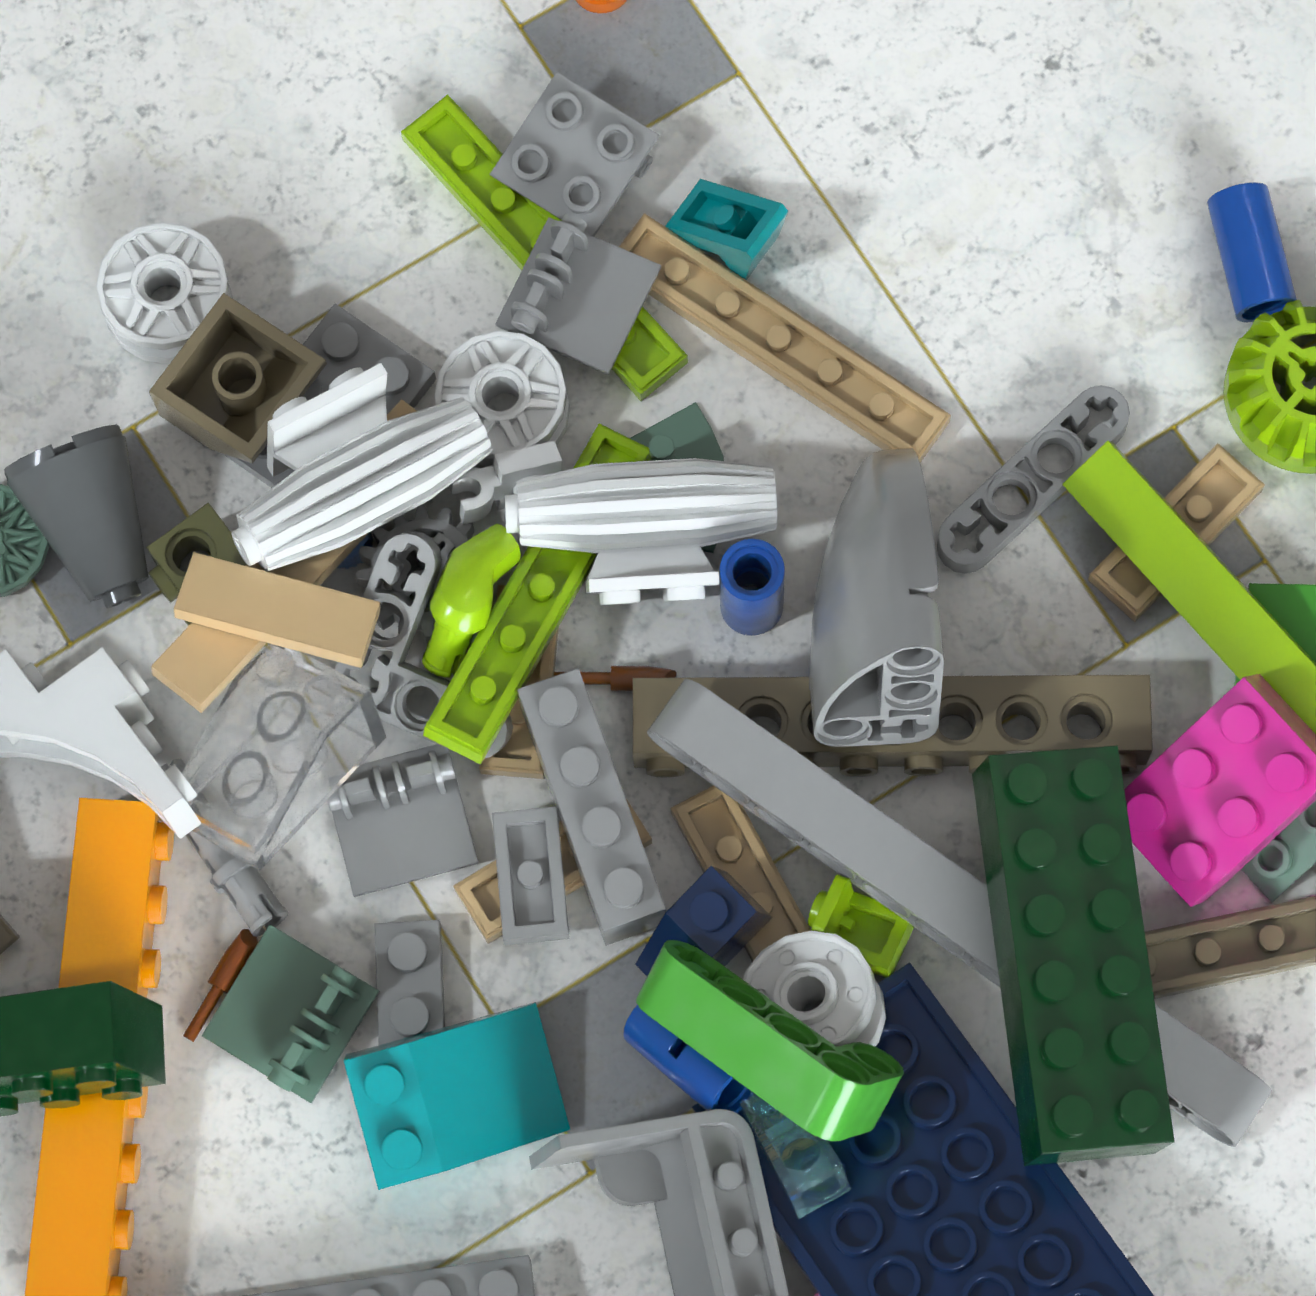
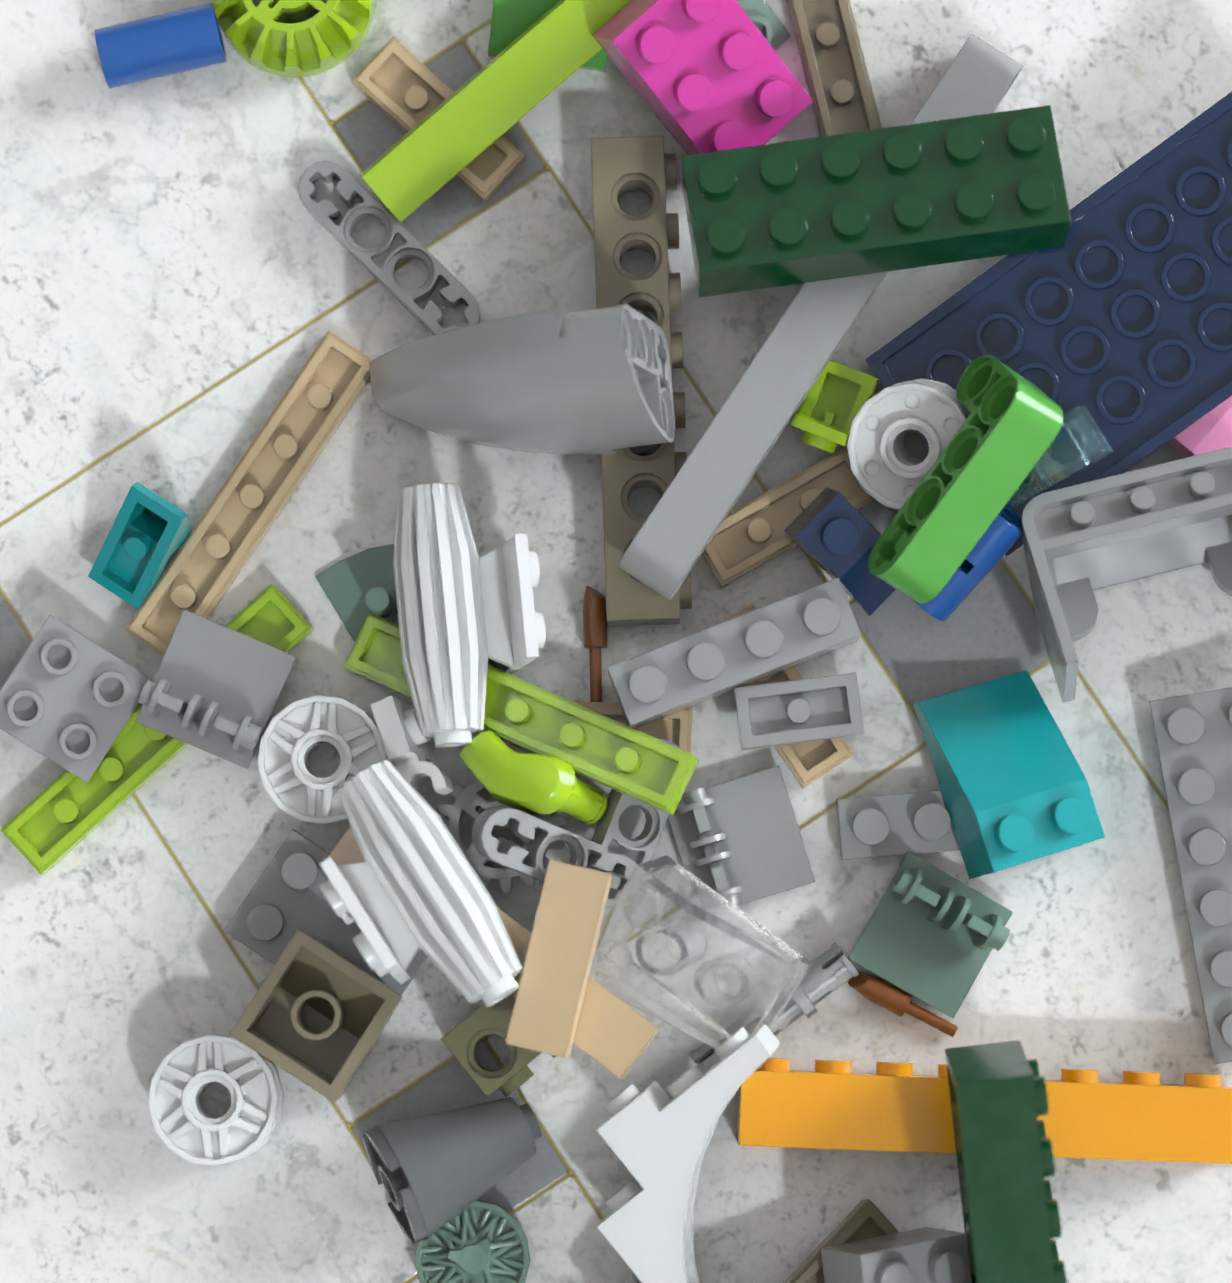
camera: 95 degrees left, 10 degrees up
blue pin [720,539,785,636] -> none

